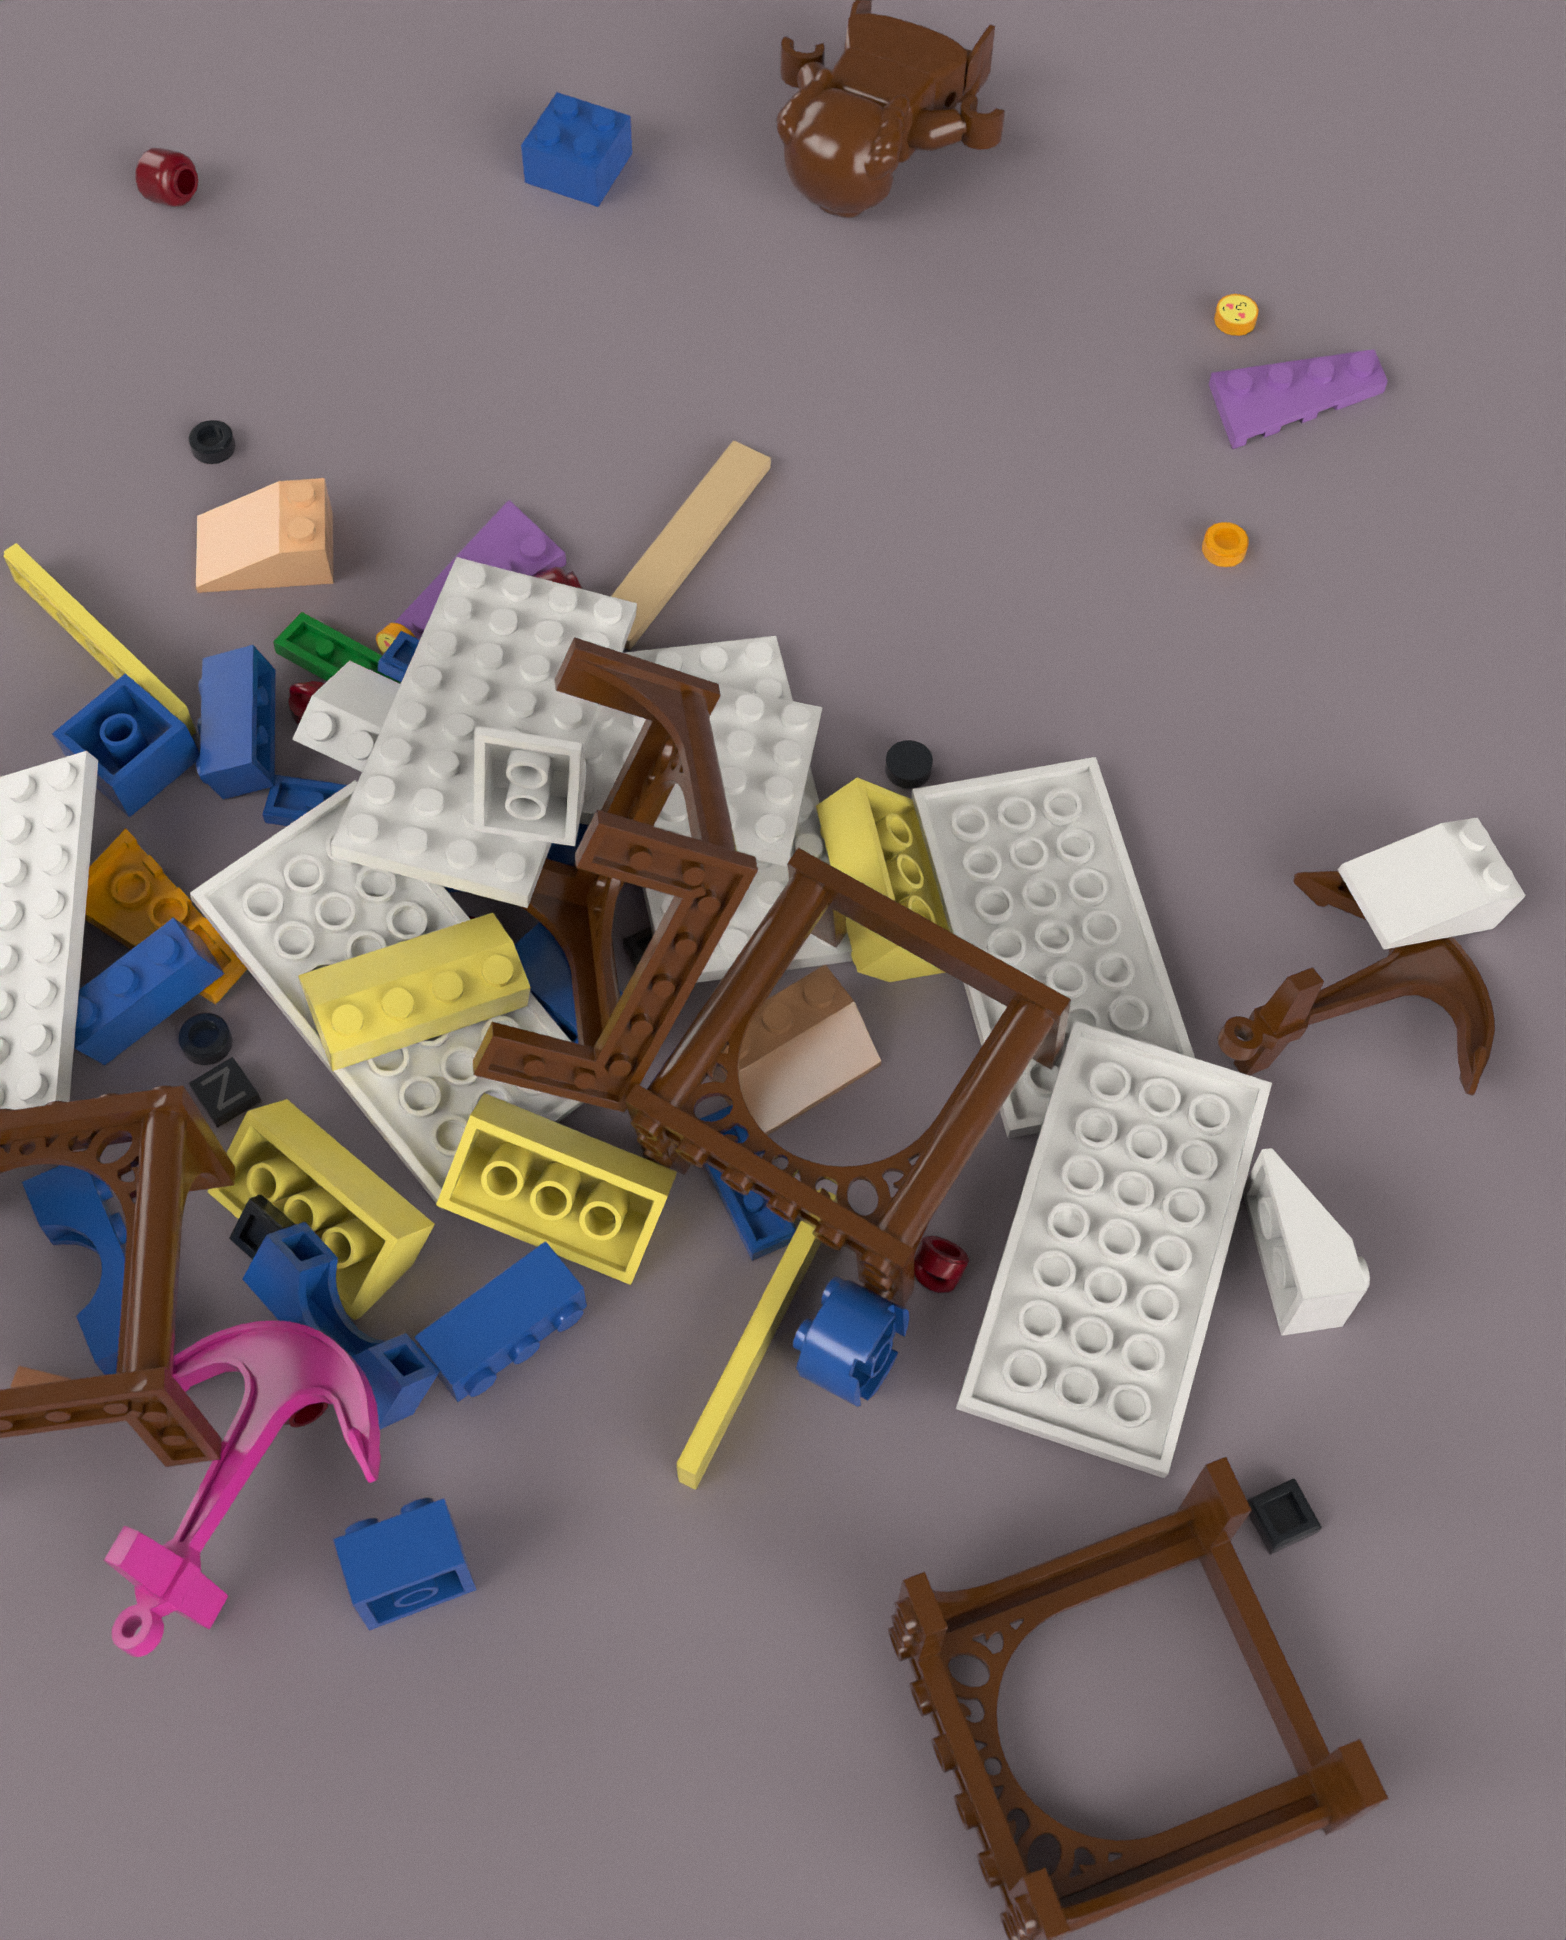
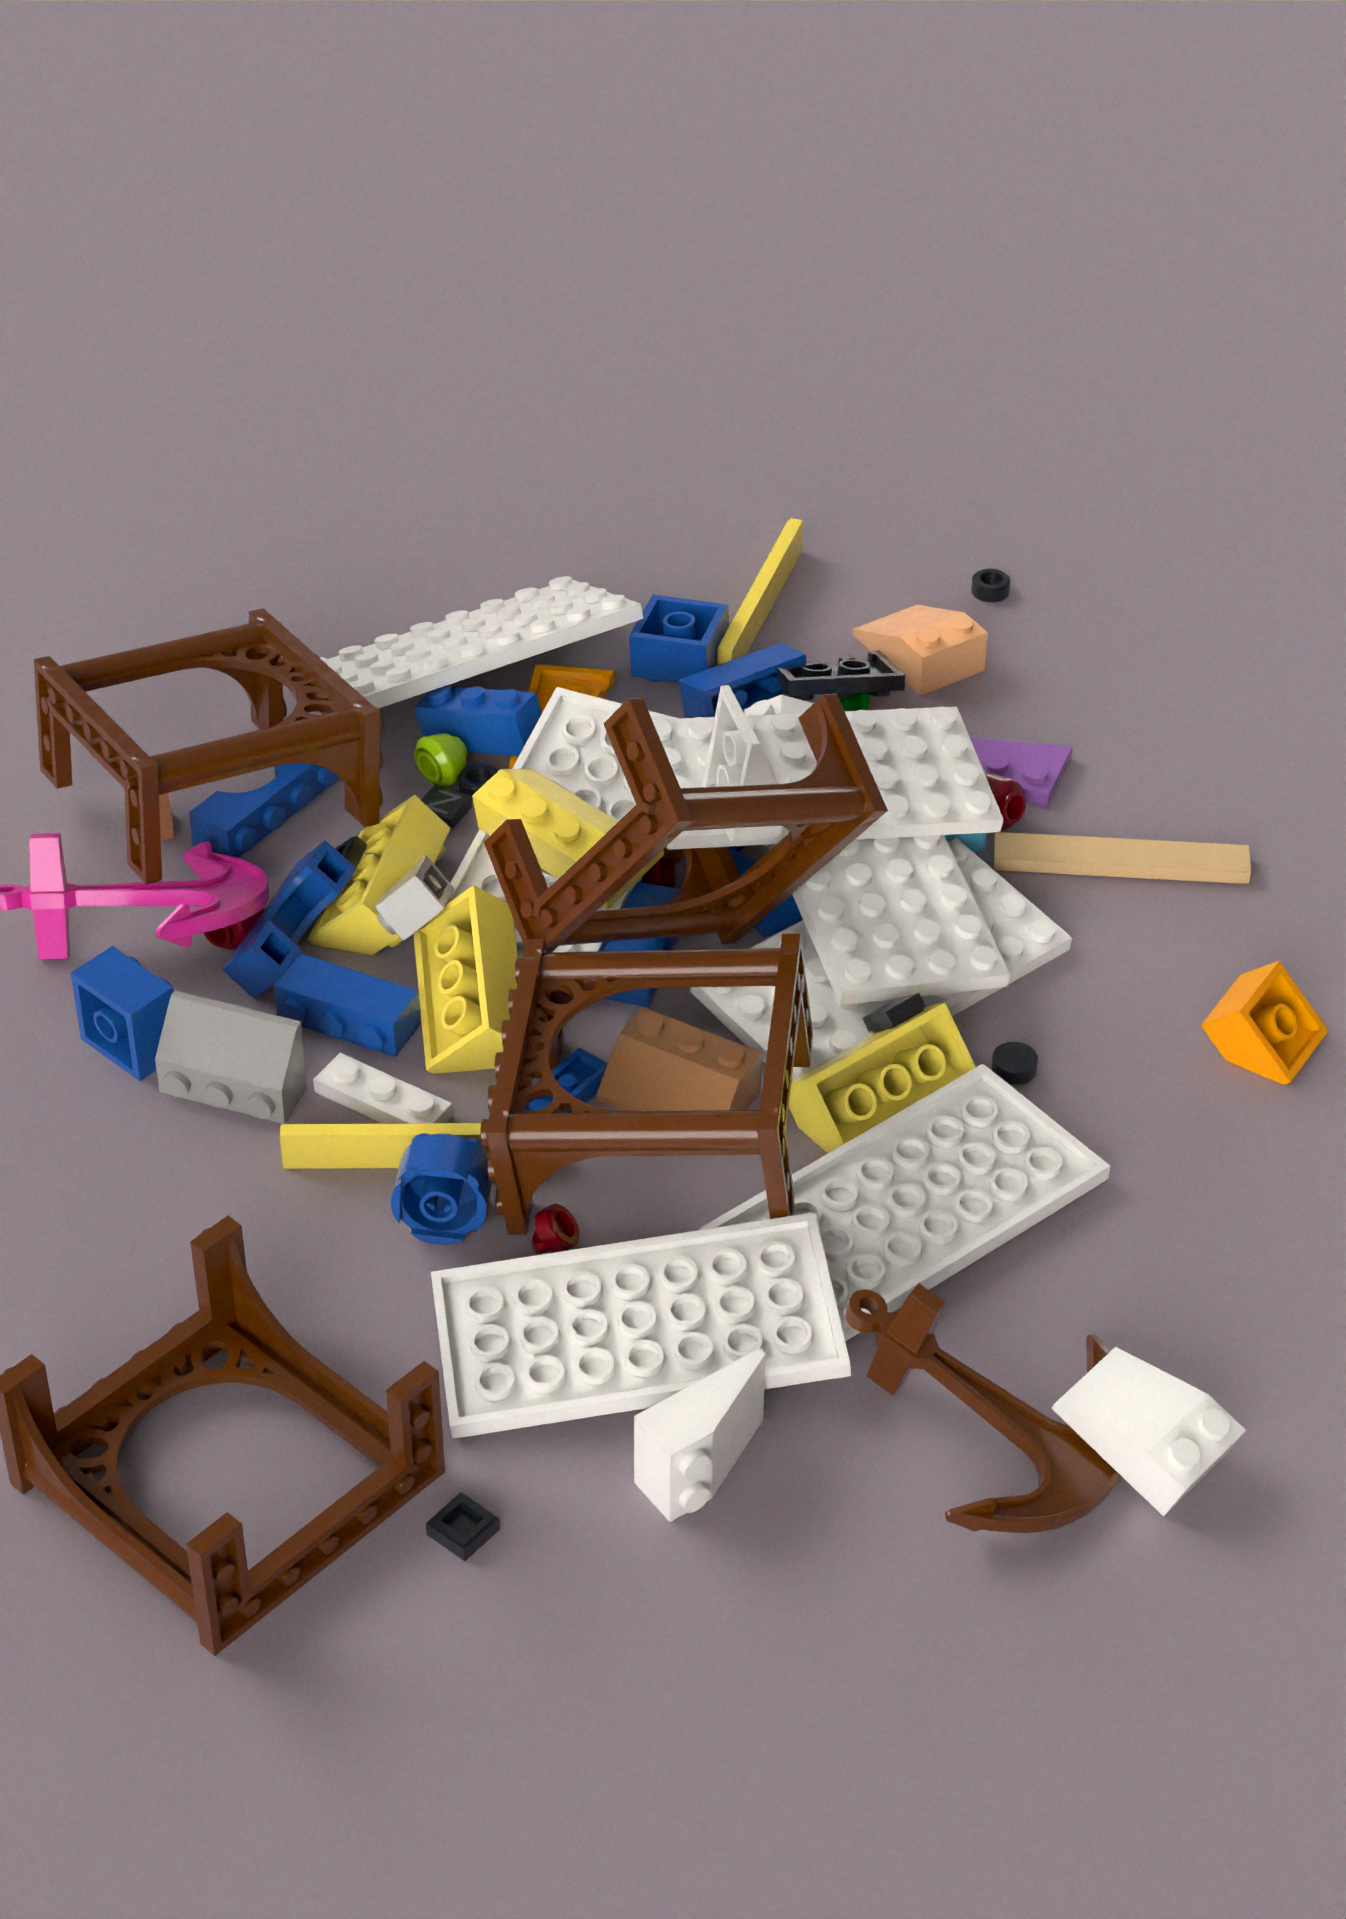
camera: 65 degrees right, 20 degrees down
dark red head [135,148,198,207] -> none
none -> light grey slope [155,990,307,1124]
none -> white plate [313,1053,453,1124]
none -> slope [375,855,454,941]
none -> lime cone [414,733,468,787]
none -> black wing [777,650,906,700]
none -> black tile [862,993,926,1033]
none -> light orange slope [1201,961,1329,1085]

